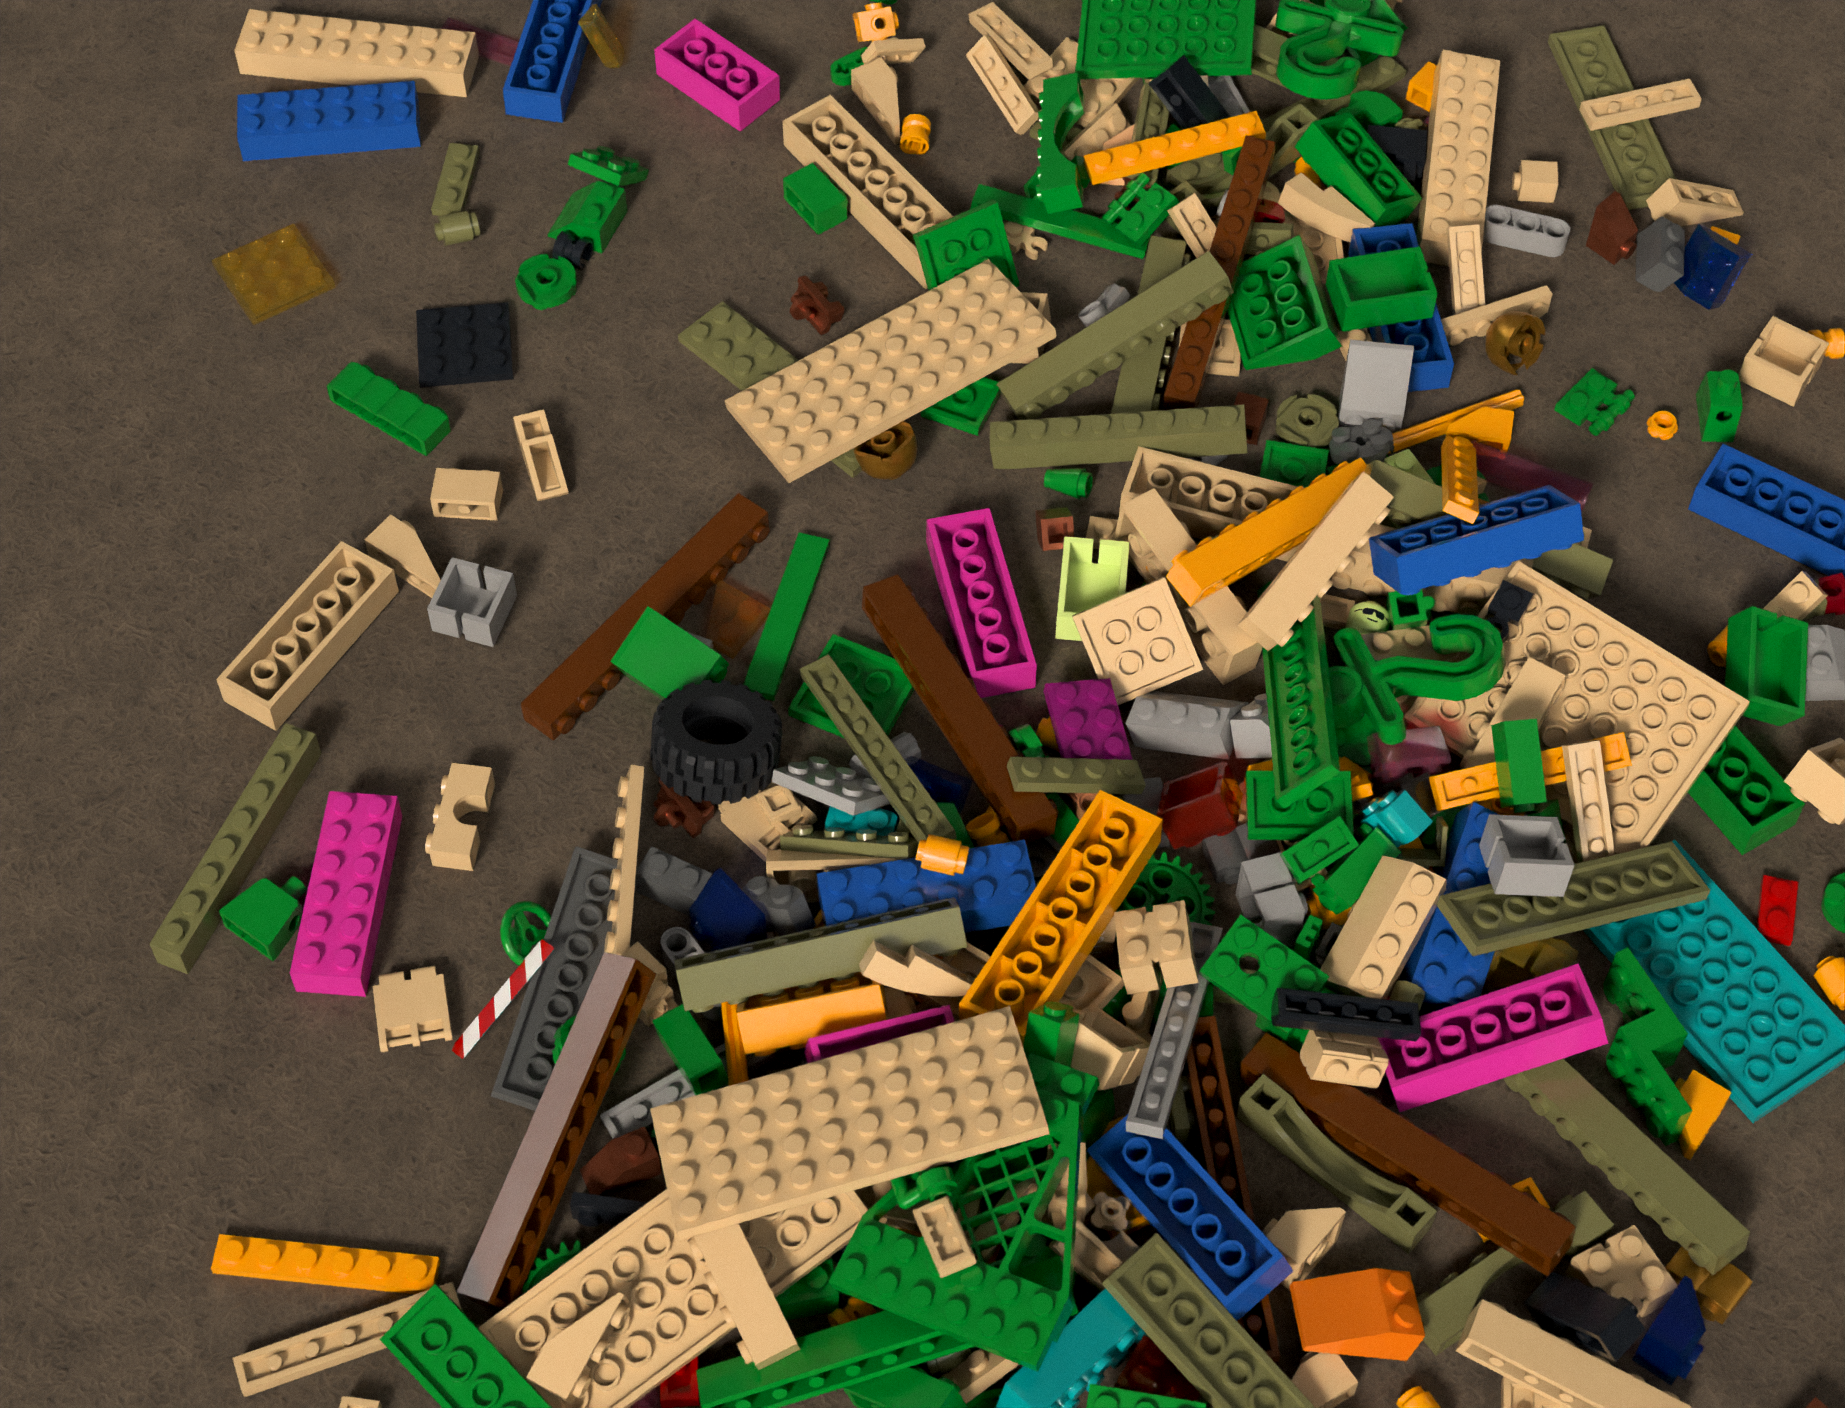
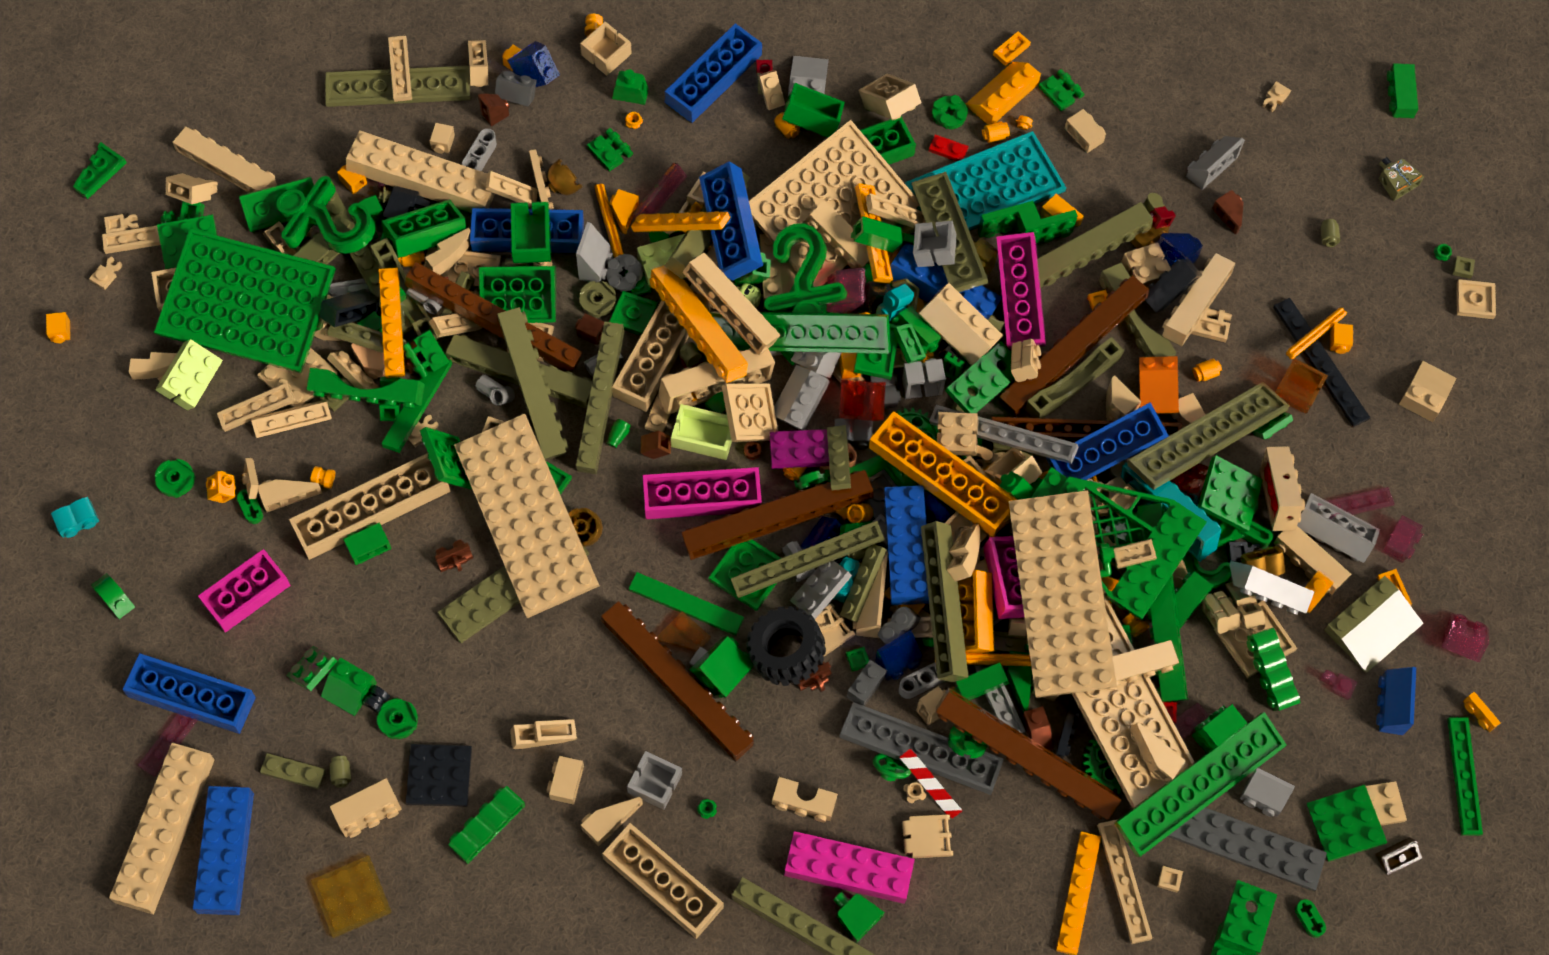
camera: 85 degrees left, 10 degrees up
clear yellow slope [578,4,625,68] -> none
tan plate [604,765,644,955] -> none
light orange brick [915,834,970,876] -> none
black brick [1271,988,1421,1041] -> none
black plate [1487,580,1534,643] -> none
none -> tan brick [330,778,402,838]
none -> green plate [697,799,717,819]
none -> copper bush [744,441,761,460]
none -> green tile [845,647,869,672]
none -> tan plate [903,781,926,803]
none -> dark red leg [1143,193,1176,229]

